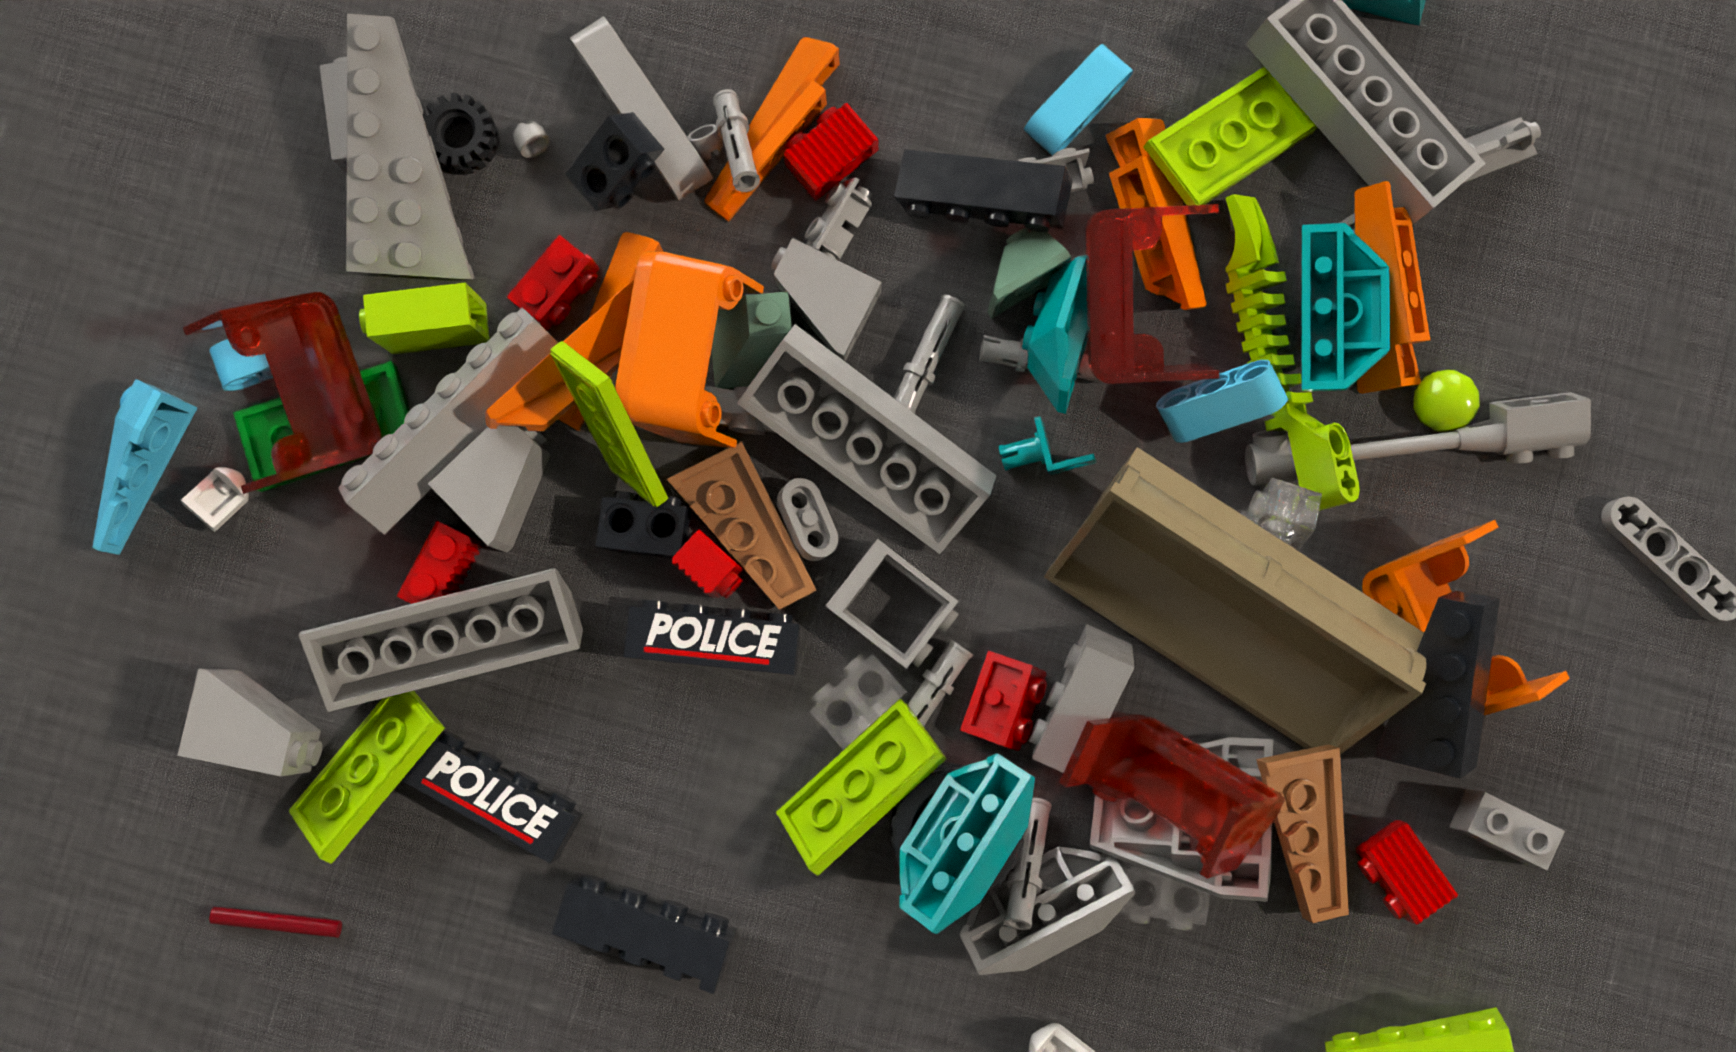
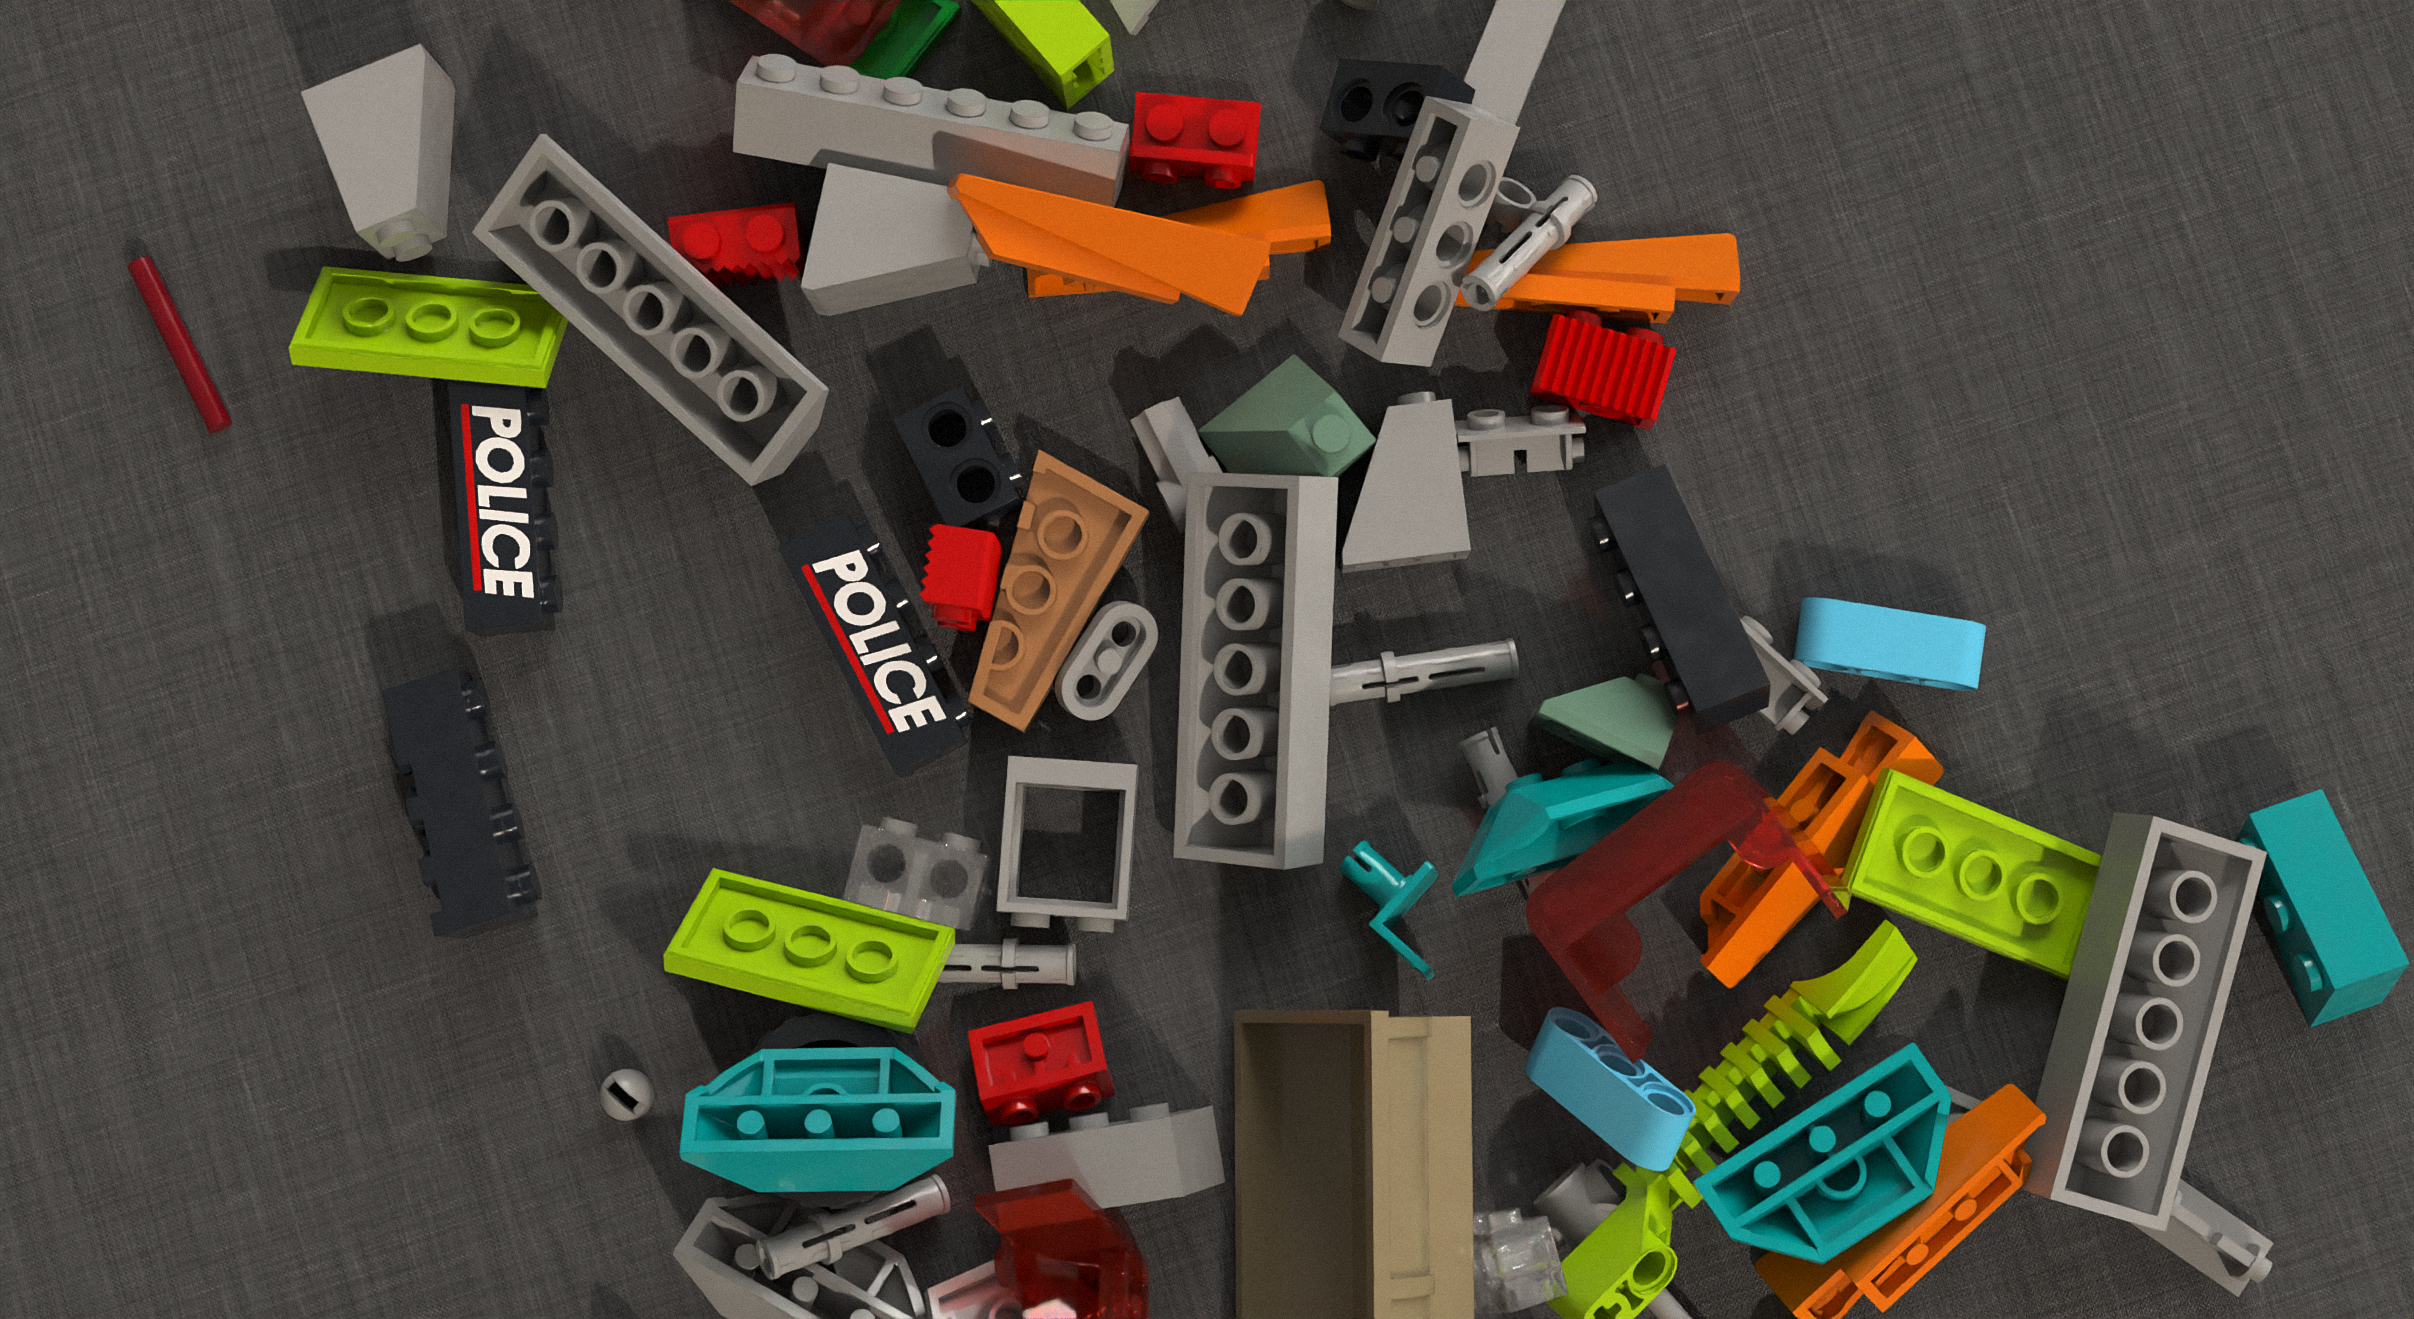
camera: 60 degrees right, 0 degrees up
lime tile [550,341,669,507] -> none
orange windscreen [615,251,764,448] -> none
none -> light grey hinge [599,1069,654,1121]
none -> light grey brick [1338,96,1520,367]

